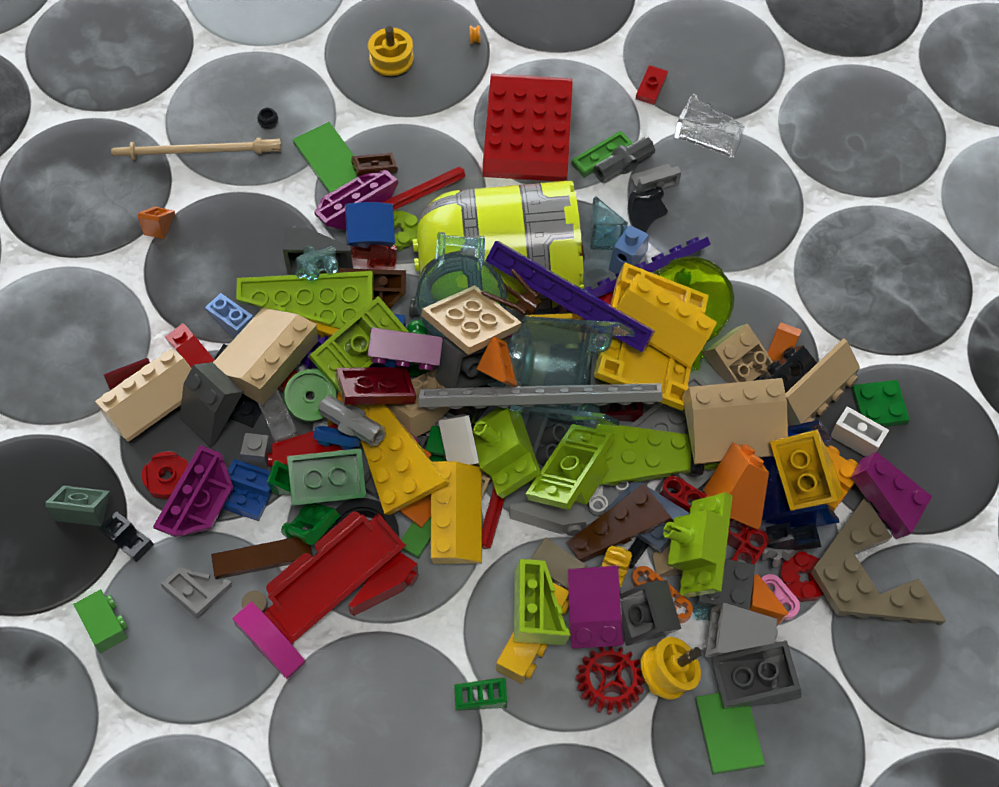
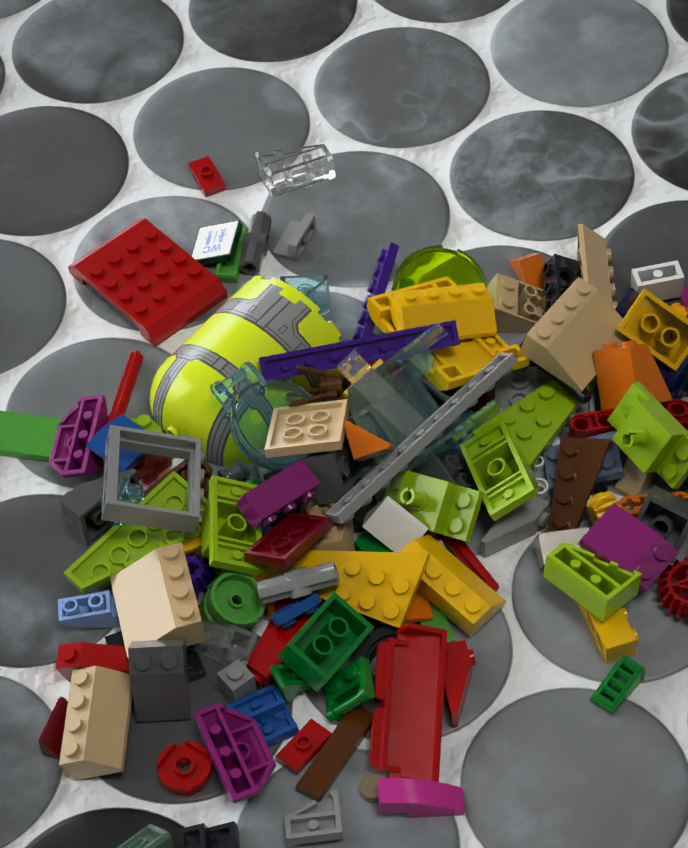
camera: 40 degrees left, 10 degrees down
reddish brown tile [351,153,398,177] -> none
light orange bush [469,25,481,44] -> none
medium blue torso [608,226,649,274] -> none
black arm [627,187,668,233] -> none
green plate [851,380,910,427] -> none
none -> light grey window [101,425,205,533]
none -> tile [191,220,243,265]
none -> red plate [276,719,332,775]
none -> clear slope [337,349,426,437]

